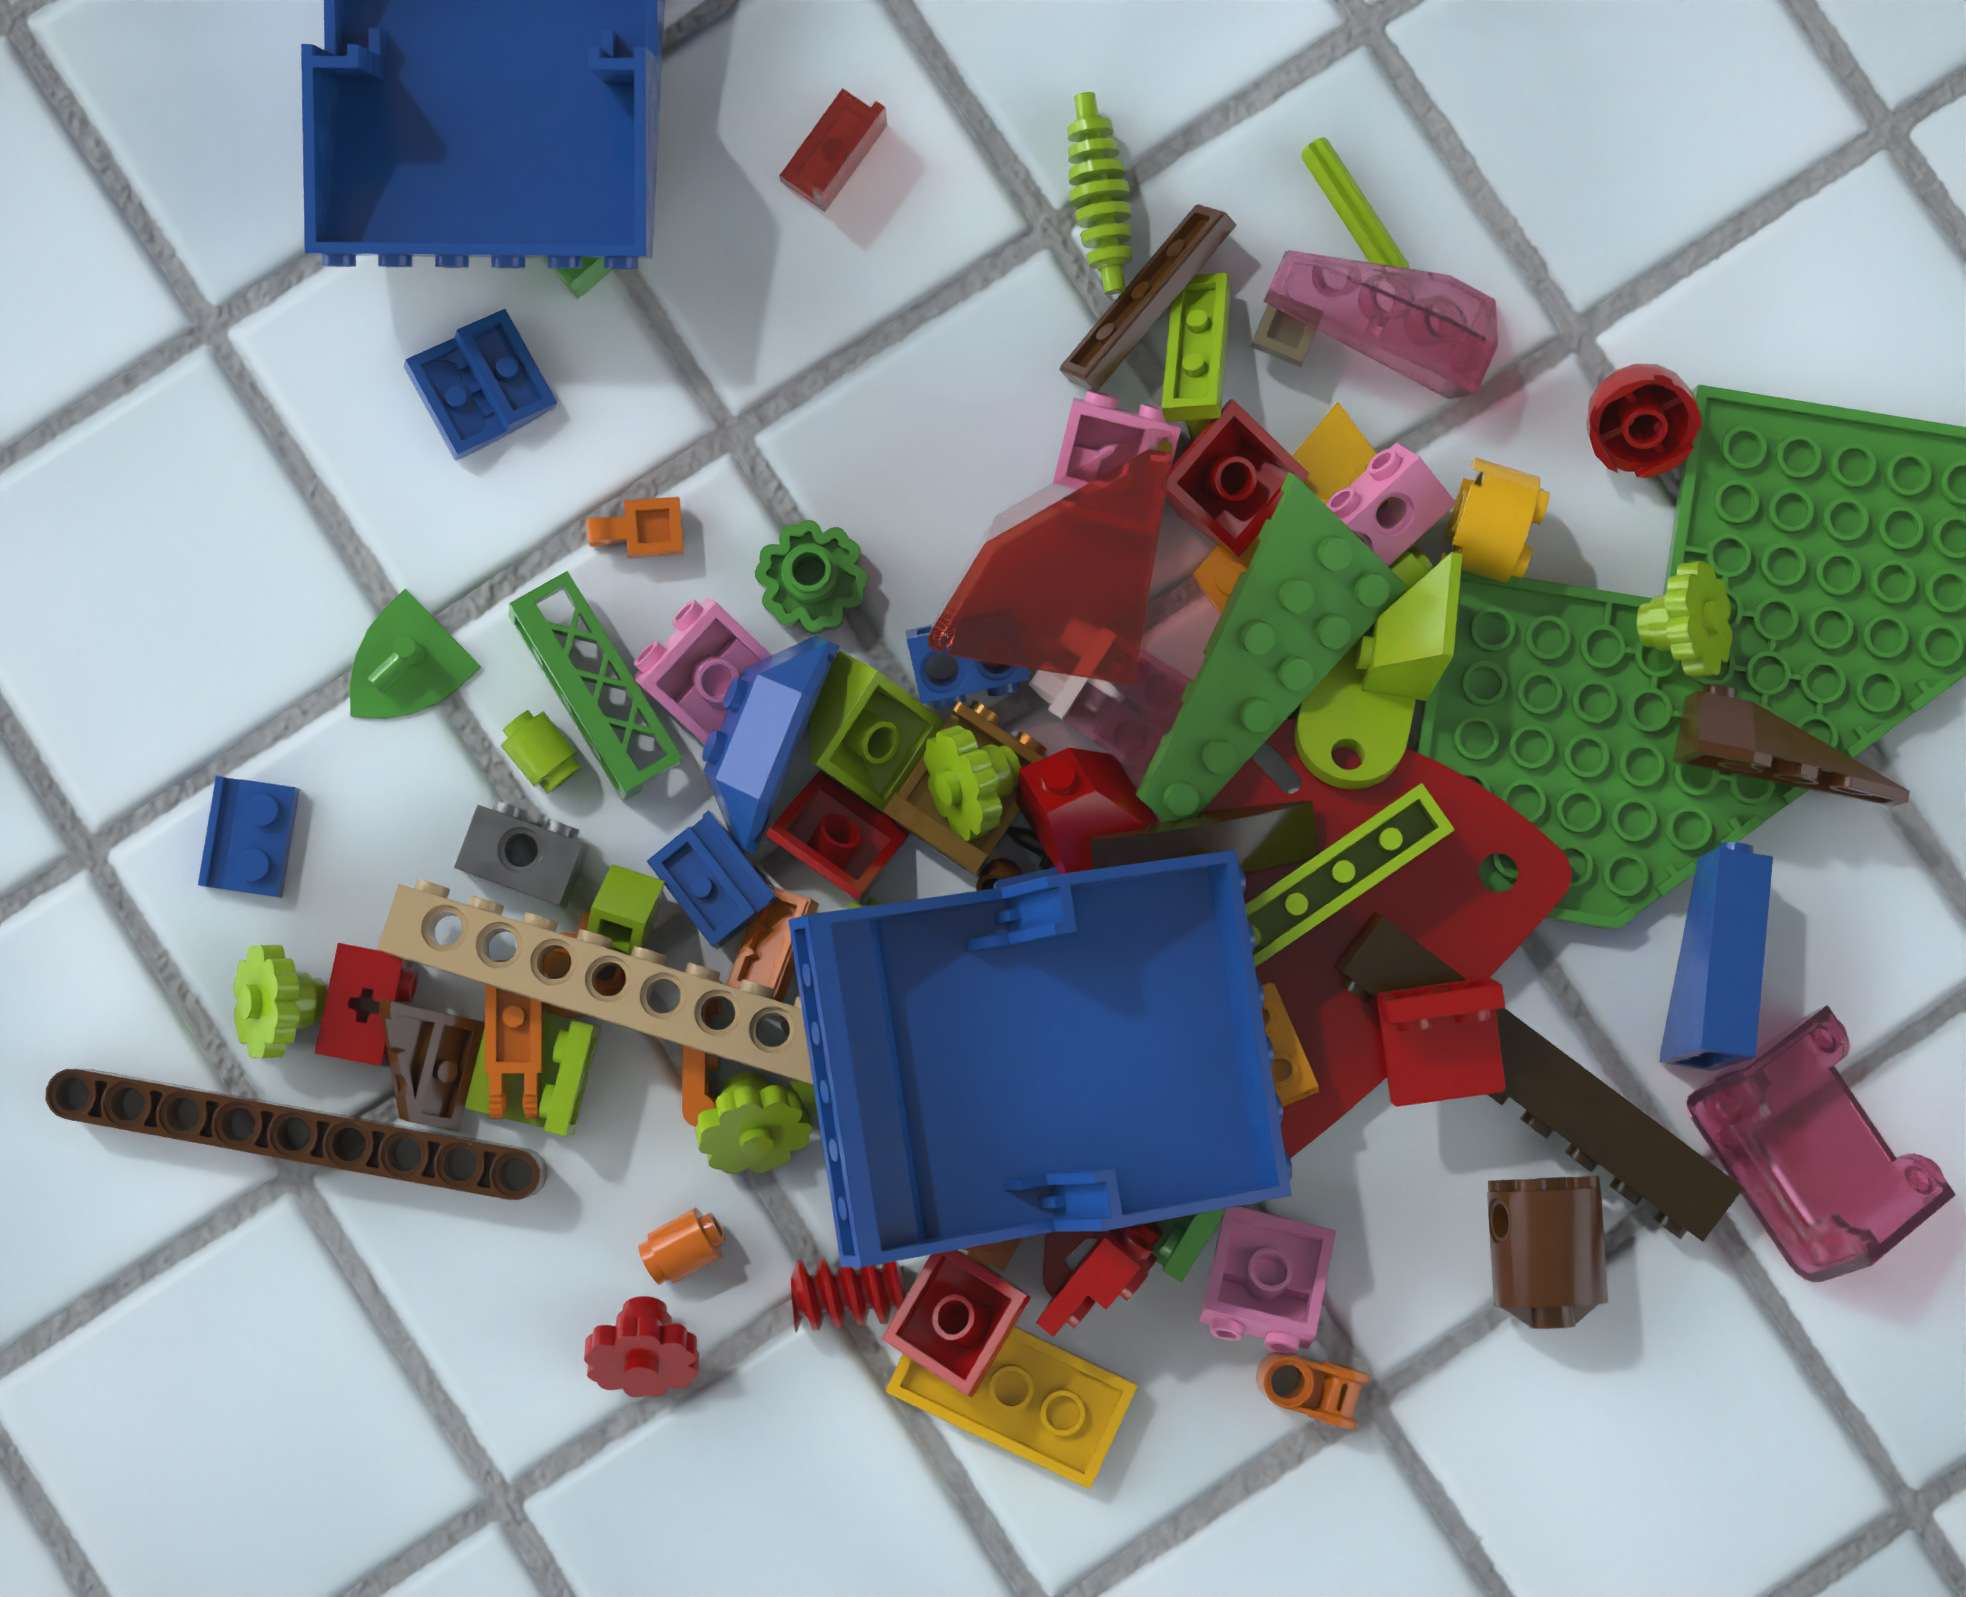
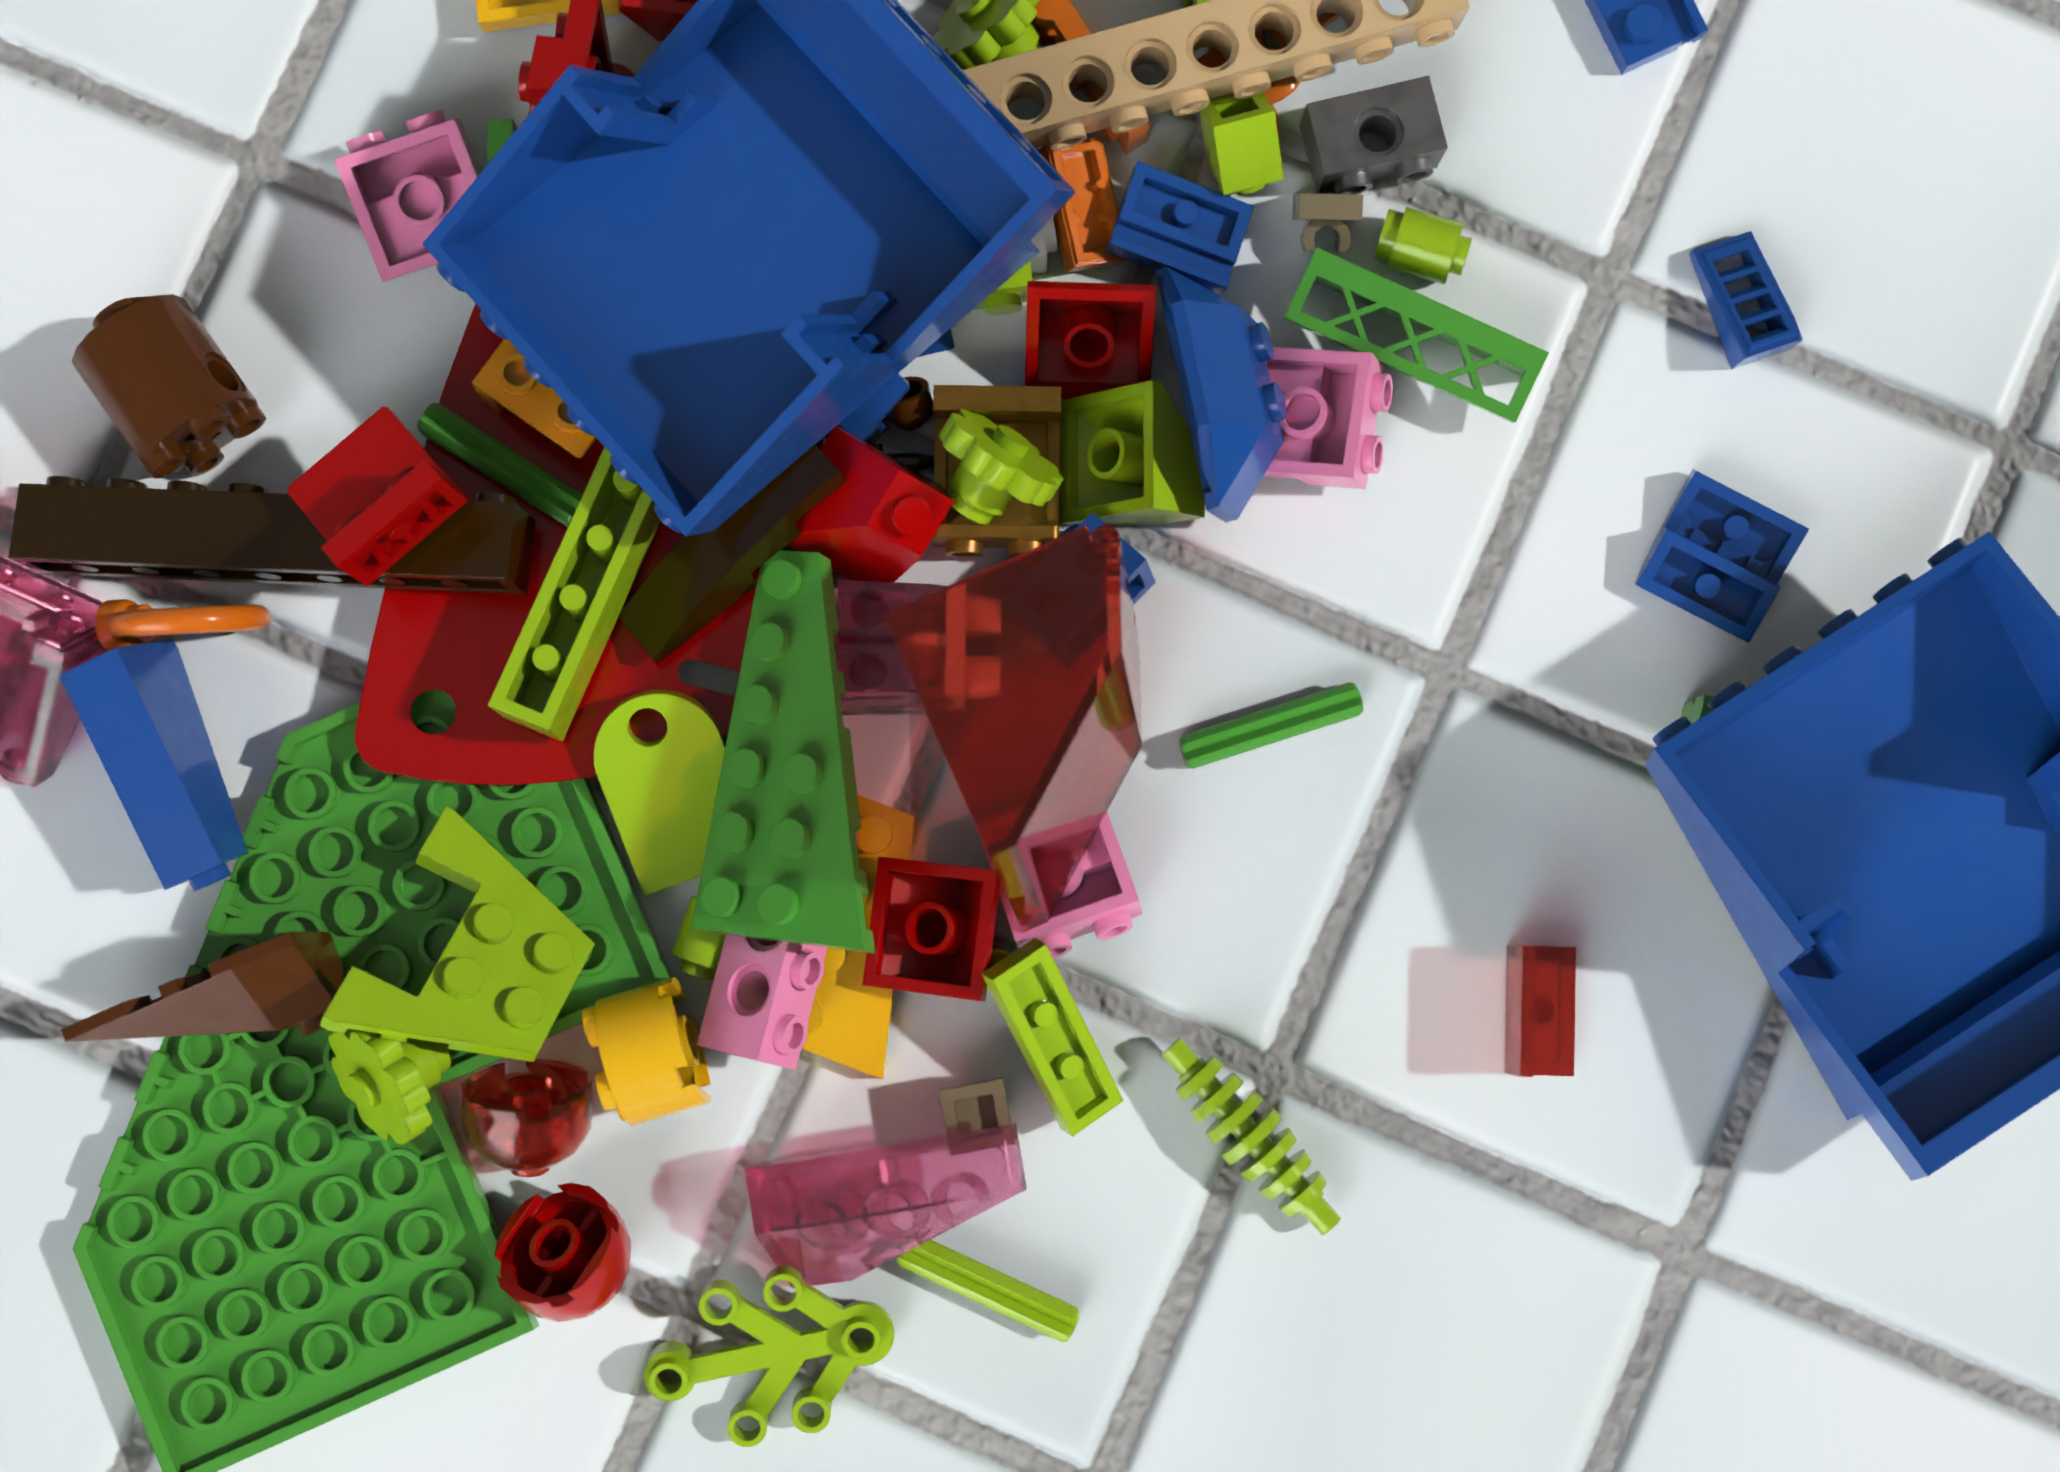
camera: 145 degrees right, 0 degrees up
bright green shield [349,589,481,719] -> none
orange plate [586,497,684,559] -> none
bright green plant [755,520,868,635] -> none
reddish brown tile [1059,204,1237,393] -> none
orange piece [1256,1352,1371,1430] -> none
lime slope [1355,552,1463,701] -> none
none -> orange piece [95,599,271,651]
none -> lime wing [320,807,595,1062]
none -> bright green axle [417,403,583,527]
none -> clear red cylinder [461,1059,593,1177]
none -> lime plant [644,1266,894,1447]
none -> bright green axle [1179,682,1364,769]
none -> dark tan tile [1292,193,1363,253]
none -> blue slope [1689,231,1803,369]

